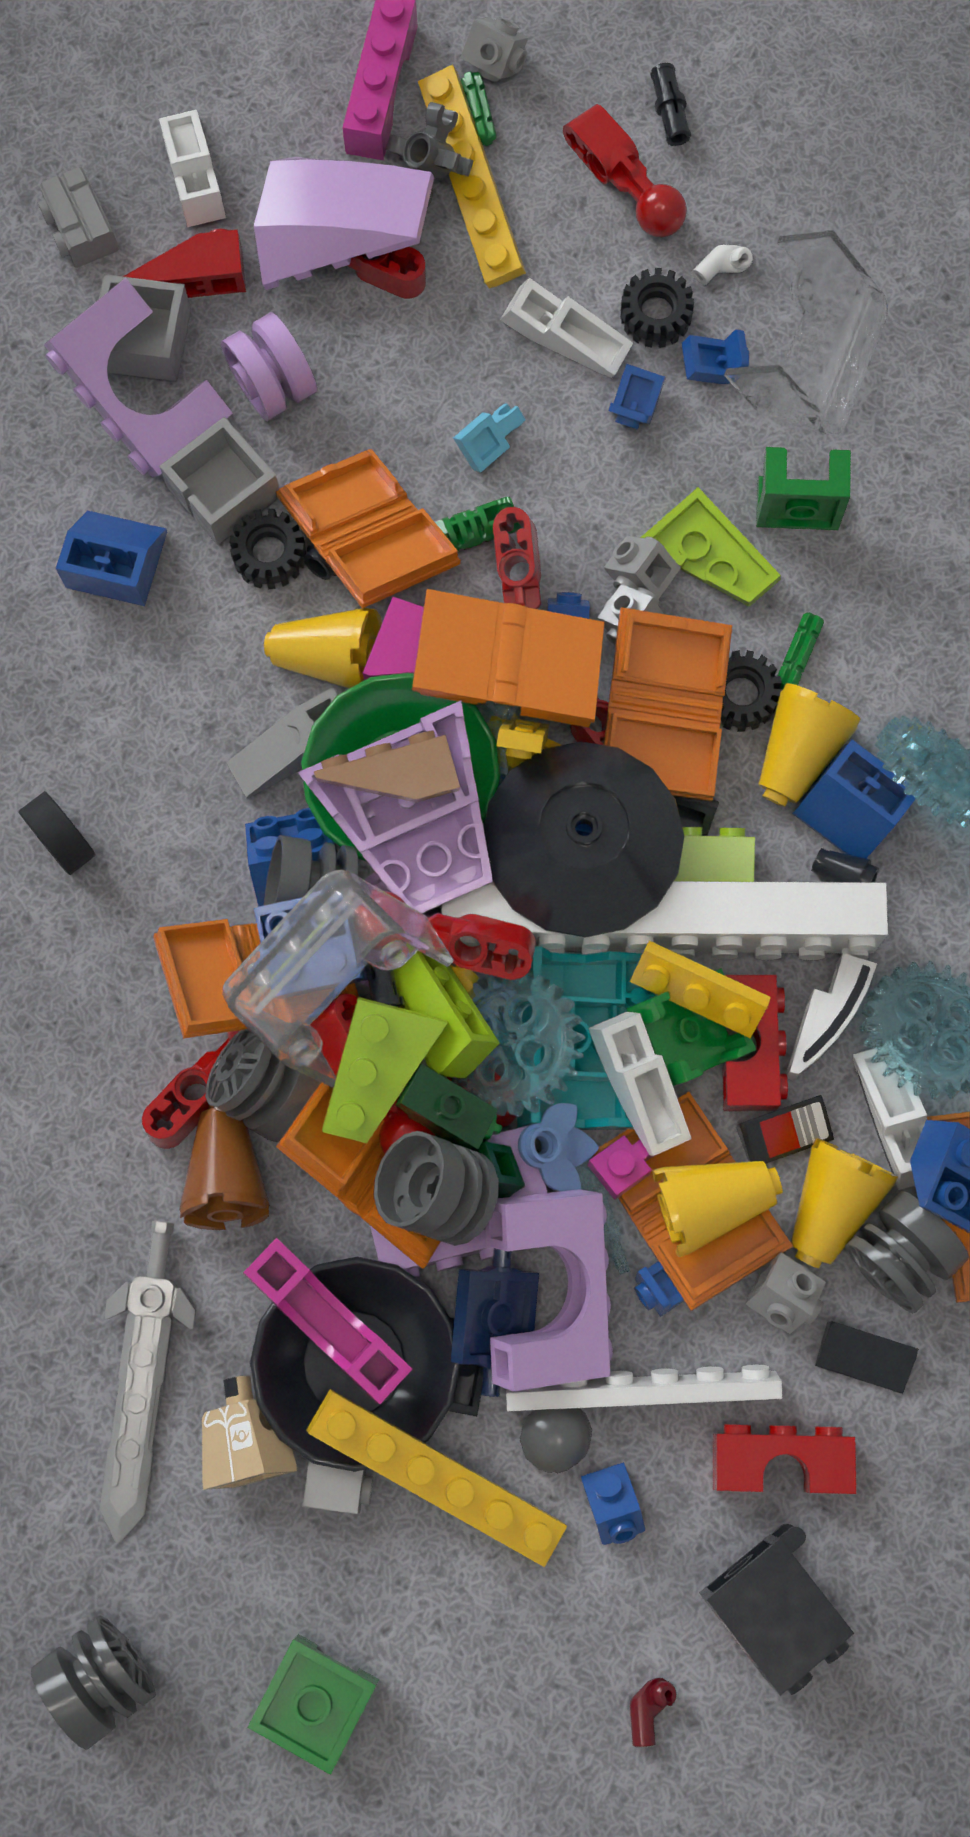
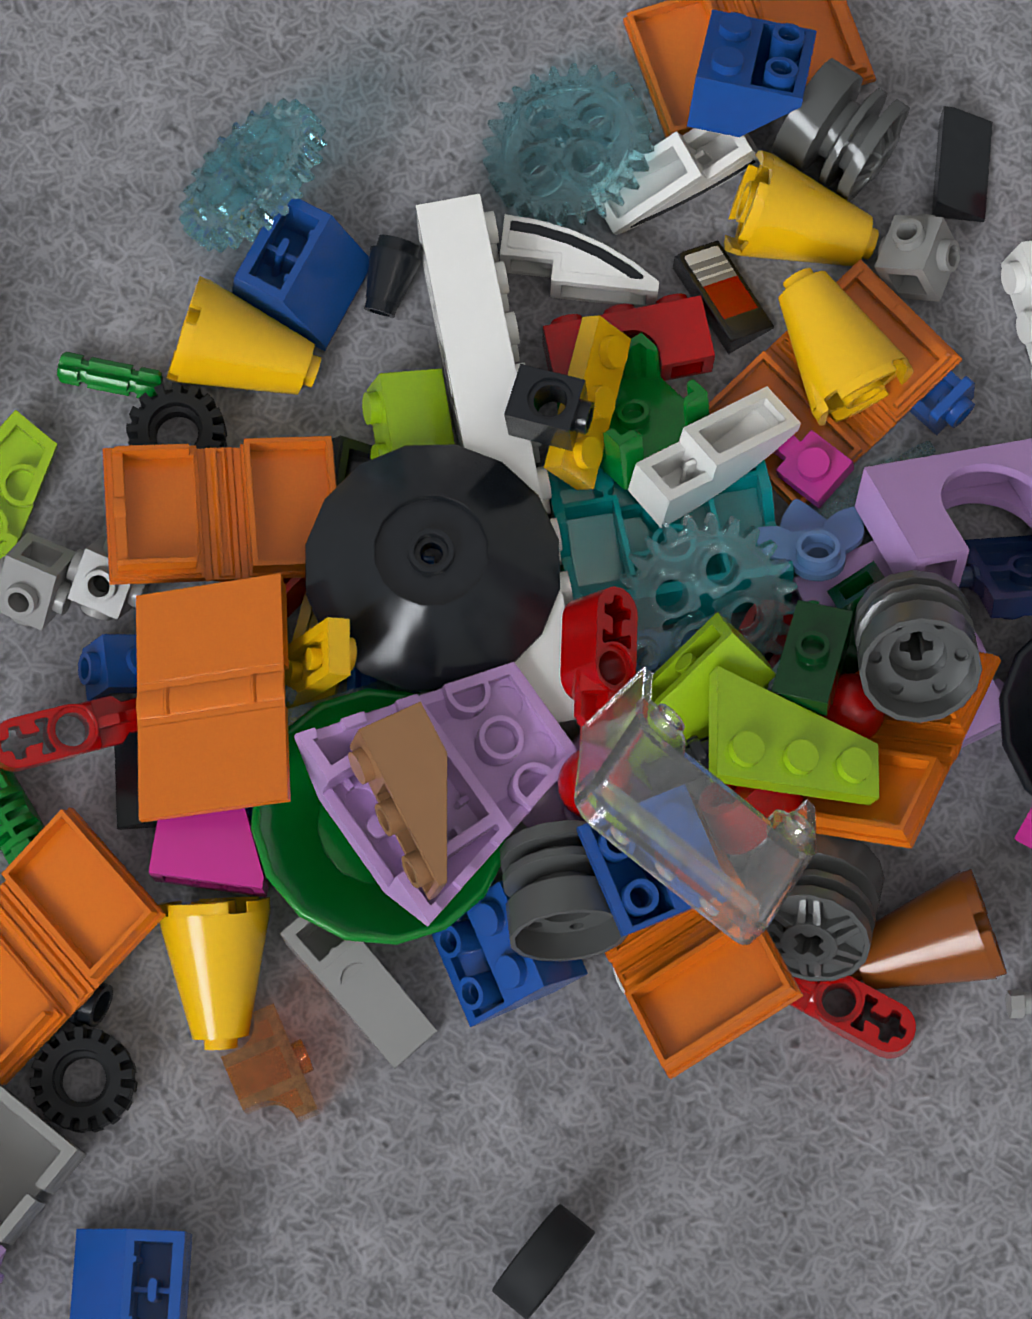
camera: 105 degrees left, 0 degrees up
none -> clear orange brick [221,1003,321,1122]
none -> black brick [504,364,594,451]

